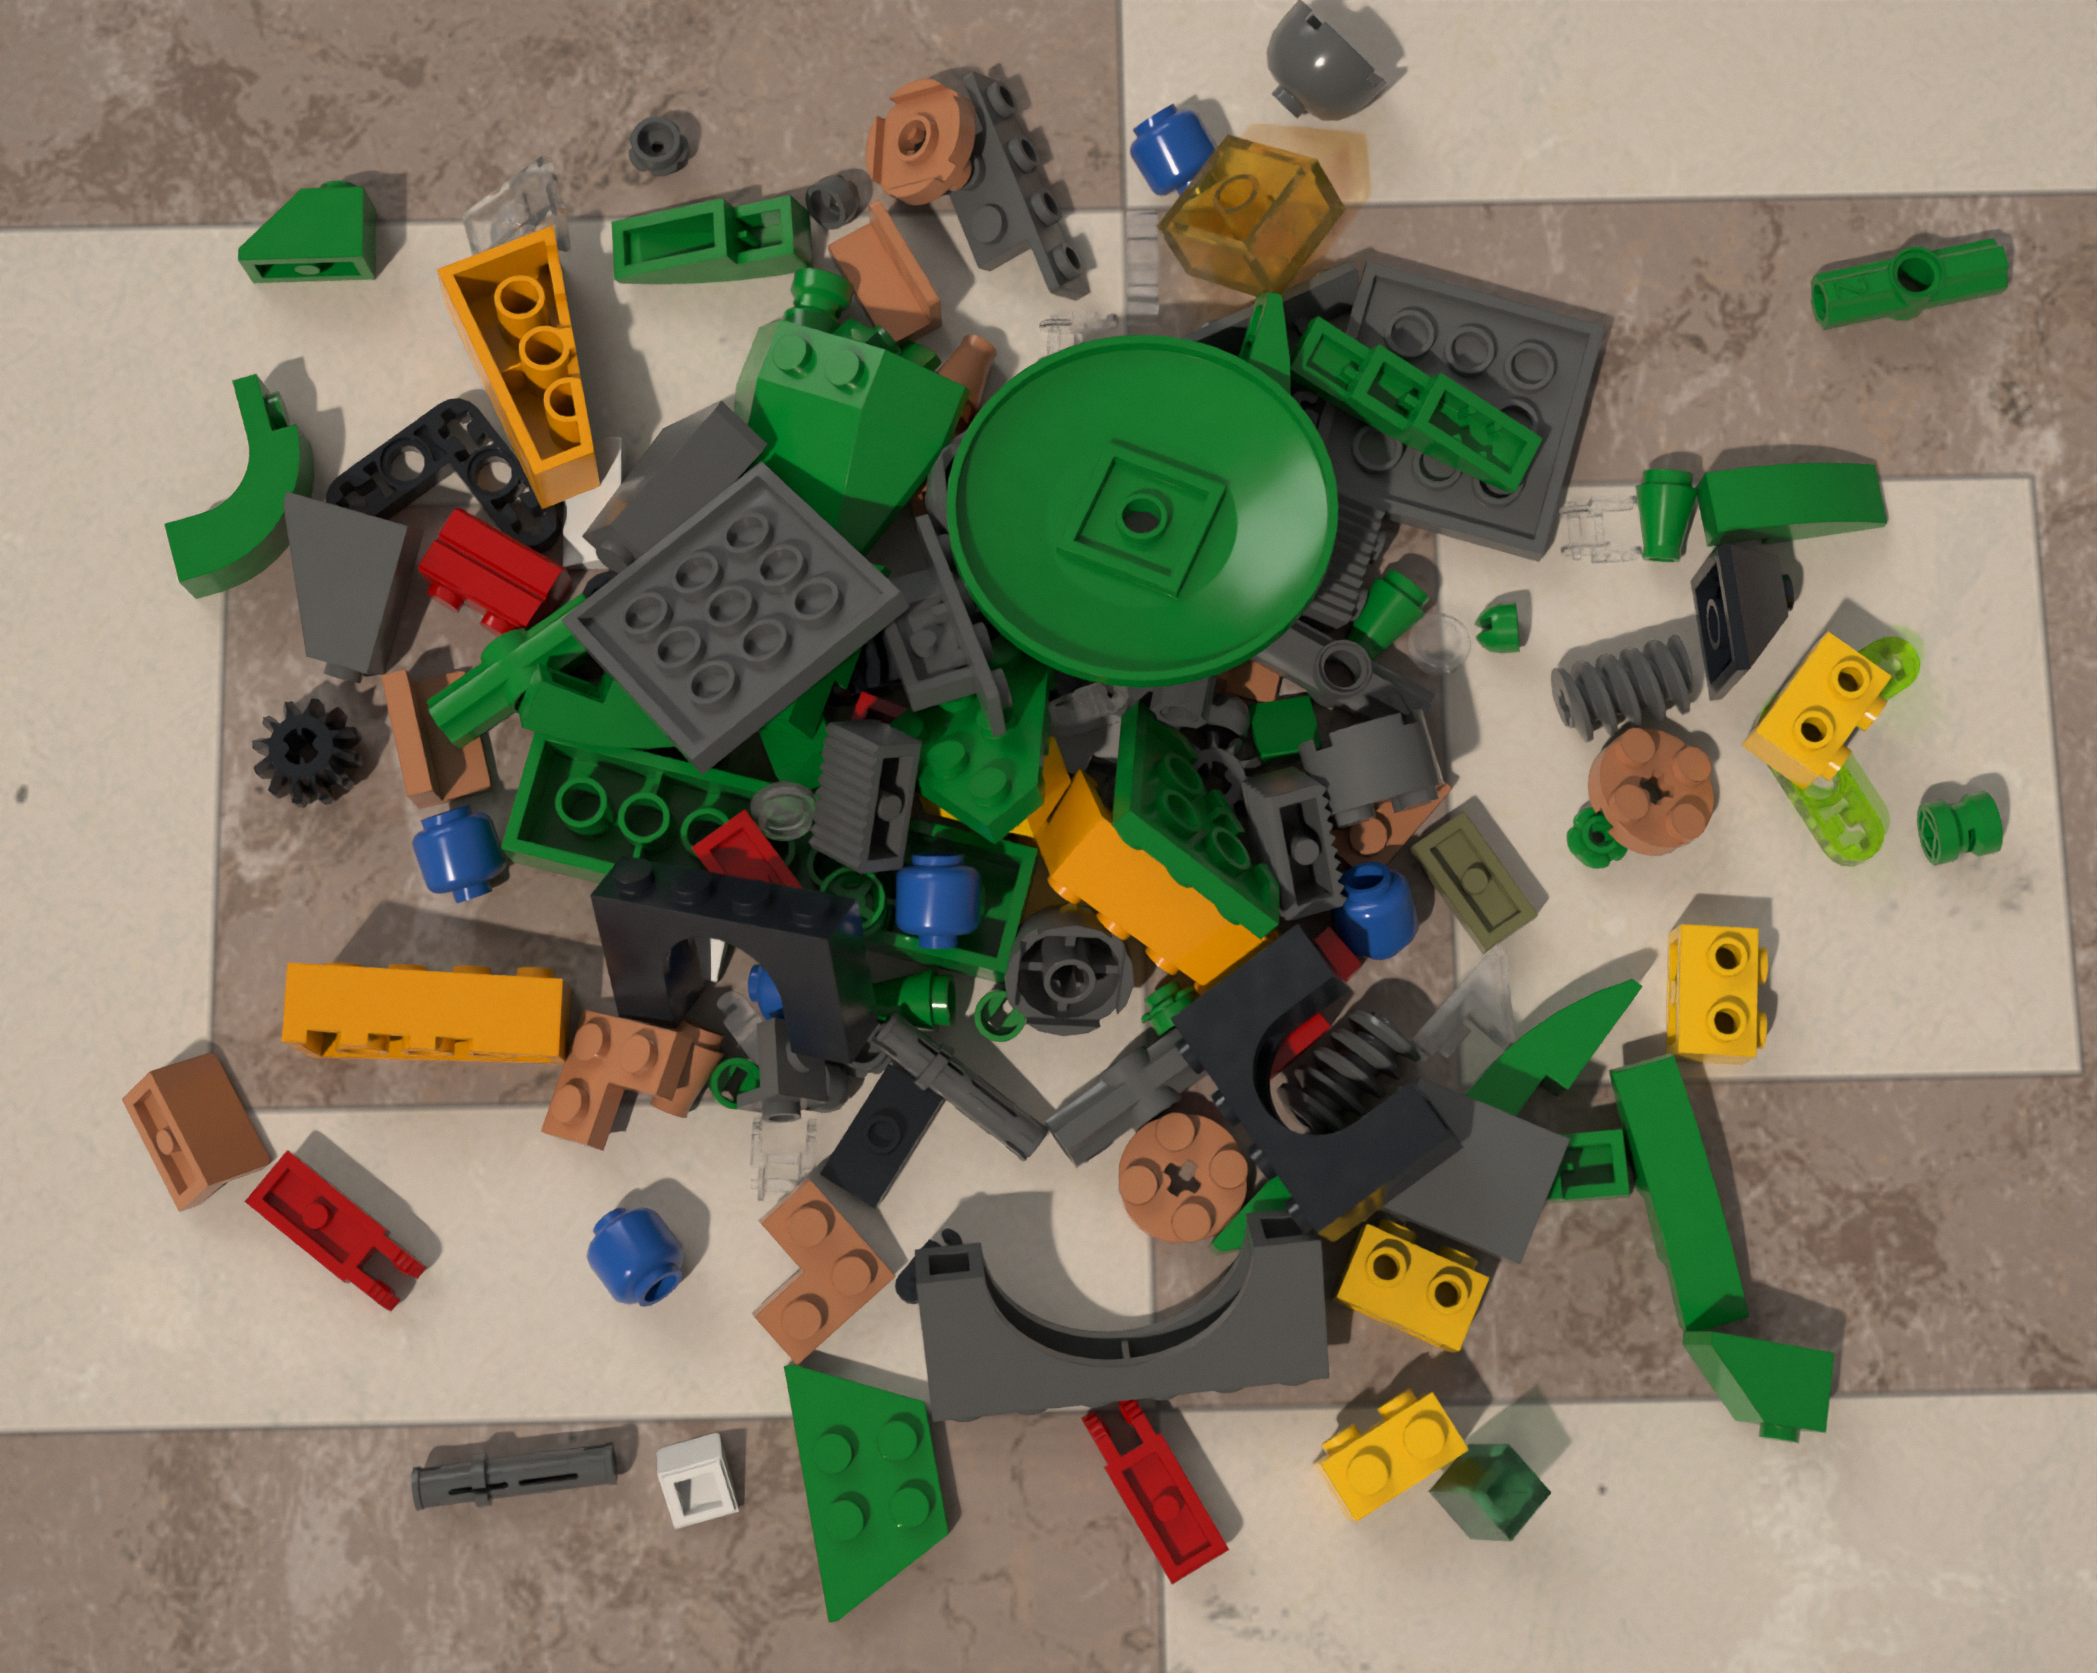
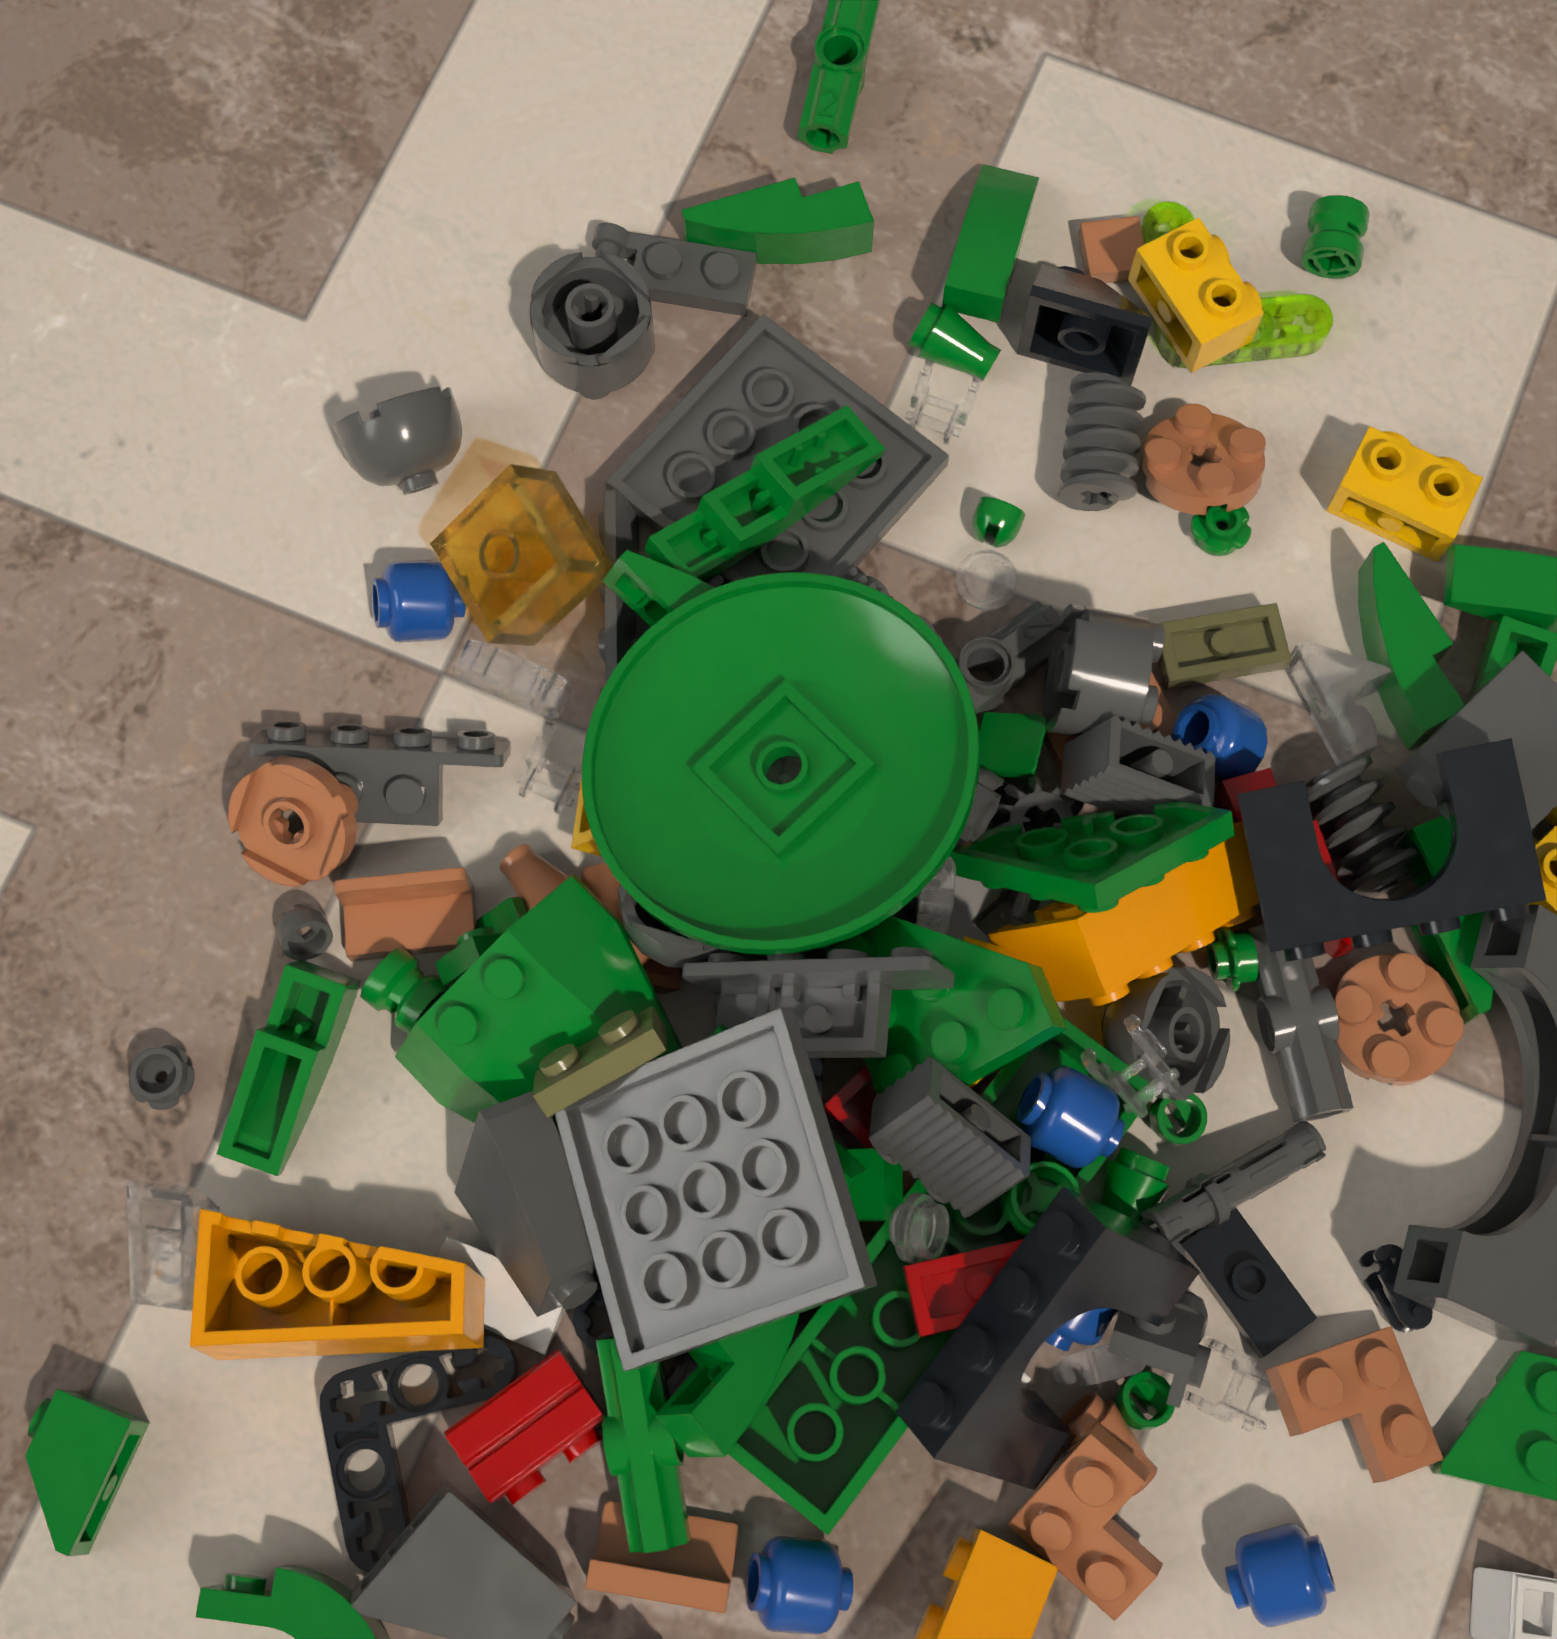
camera: 65 degrees left, 5 degrees down
green cone [1343,569,1430,661] -> none
none -> dark grey brick [530,252,655,400]
none -> olive plate [533,1006,667,1118]
none -> dark grey plate [592,223,757,316]
none -> green slope [682,177,874,264]
none -> nougat tile [1078,216,1144,283]
none -> clear piece [1080,1014,1181,1118]

